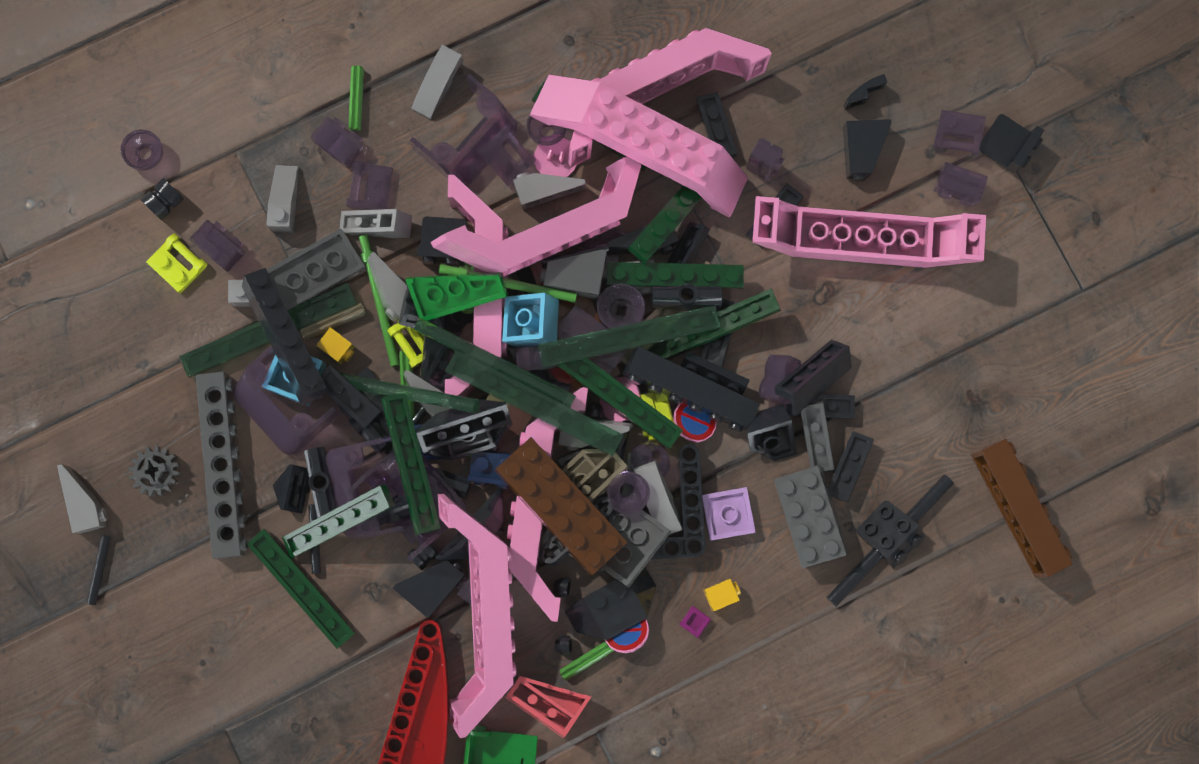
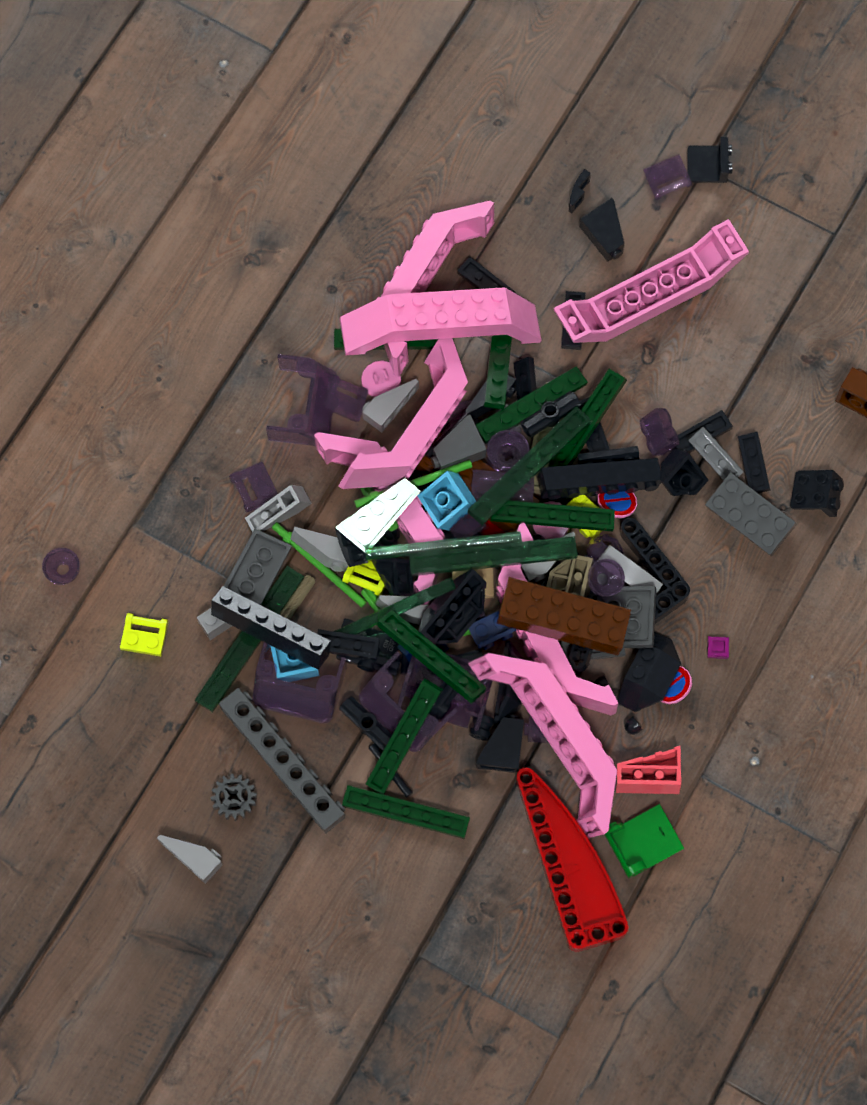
camera: 25 degrees left, 10 degrees down
black bar [87,535,111,605] -> none
black wheel [140,178,184,221] -> none
clear purple brick [190,220,245,272] -> none
light grey slope [266,165,299,233] -> none
black slope [273,464,309,514] -> none
clear purple brick [310,116,364,168] -> none
yellow brick [316,327,355,365] -> none
bright green axle [348,66,364,131] -> none
light grey slope [411,45,463,120] -> none
black bracket [417,216,467,266] -> none
clear purple piece [526,116,567,146] -> none
bright green axle [560,641,614,680] -> none
lavender plate [702,487,755,541] -> none
yellow brick [703,579,741,611] -> none
clear purple brick [746,138,785,180] -> none
black panel [775,339,852,415] -> none
black piece [826,475,954,607] -> none
clear purple brick [933,162,988,207] -> none

